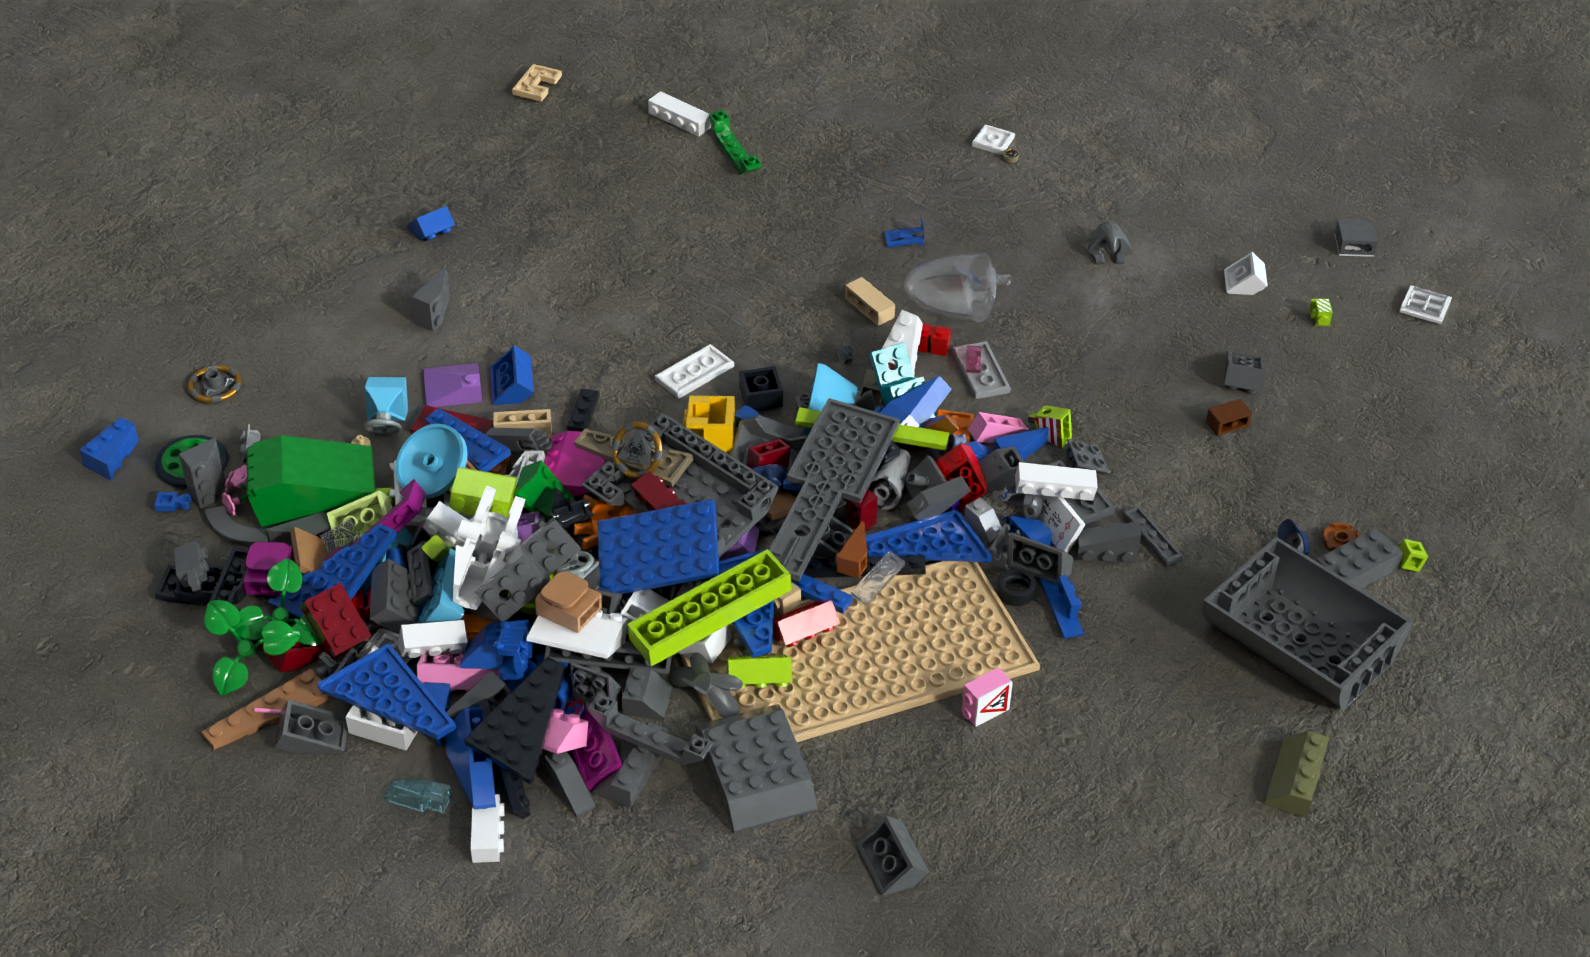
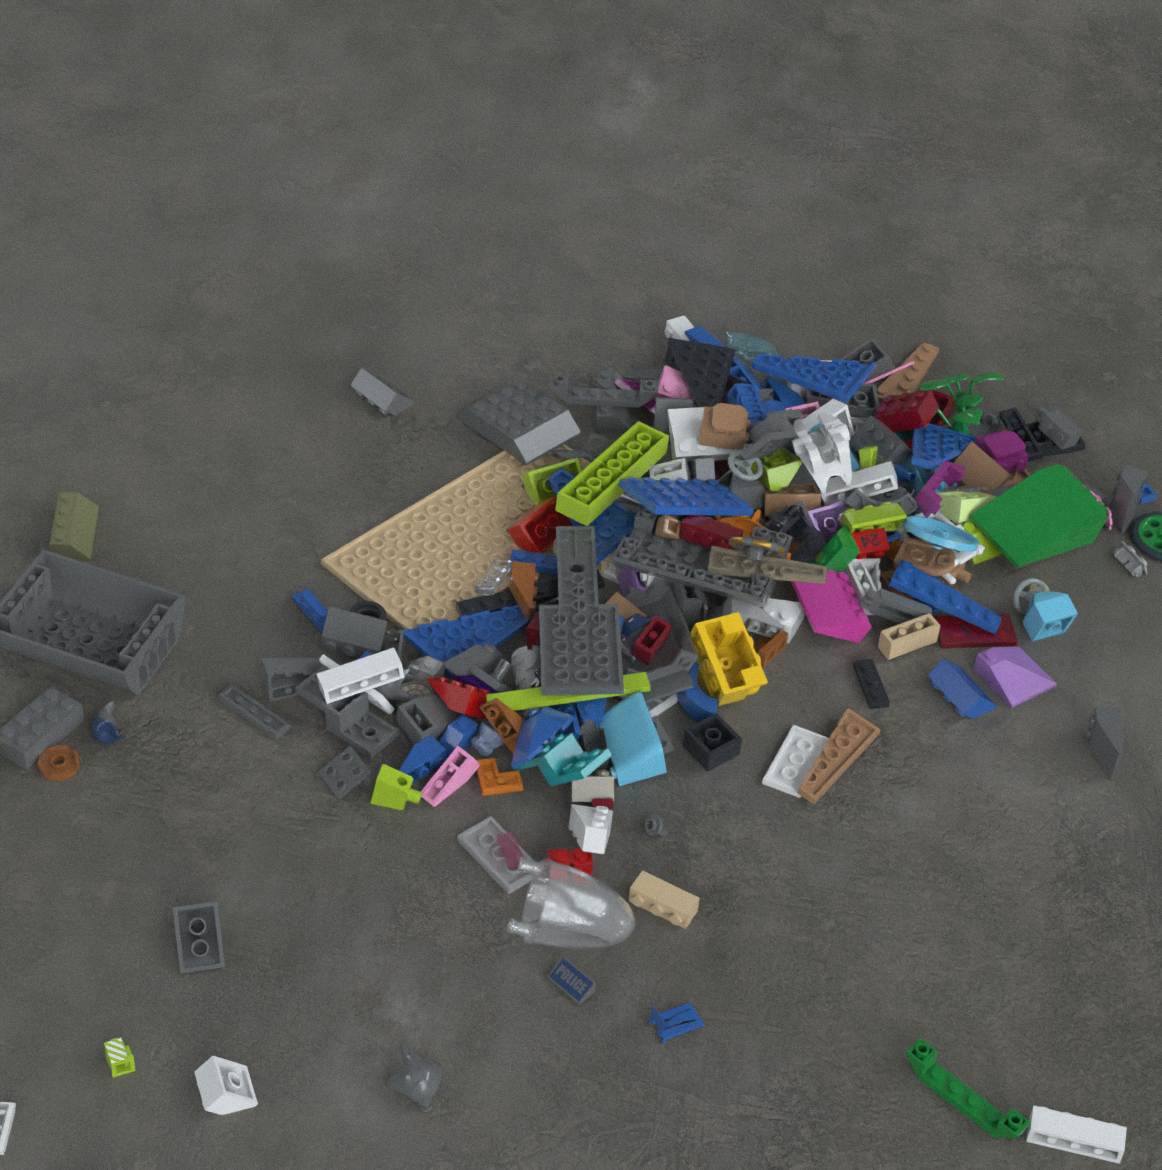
camera: 155 degrees right, 0 degrees up
piece [962,667,1013,727] -> none
reddish brown brick [1206,399,1252,436] -> none
none -> medium nougat wing [797,708,881,804]

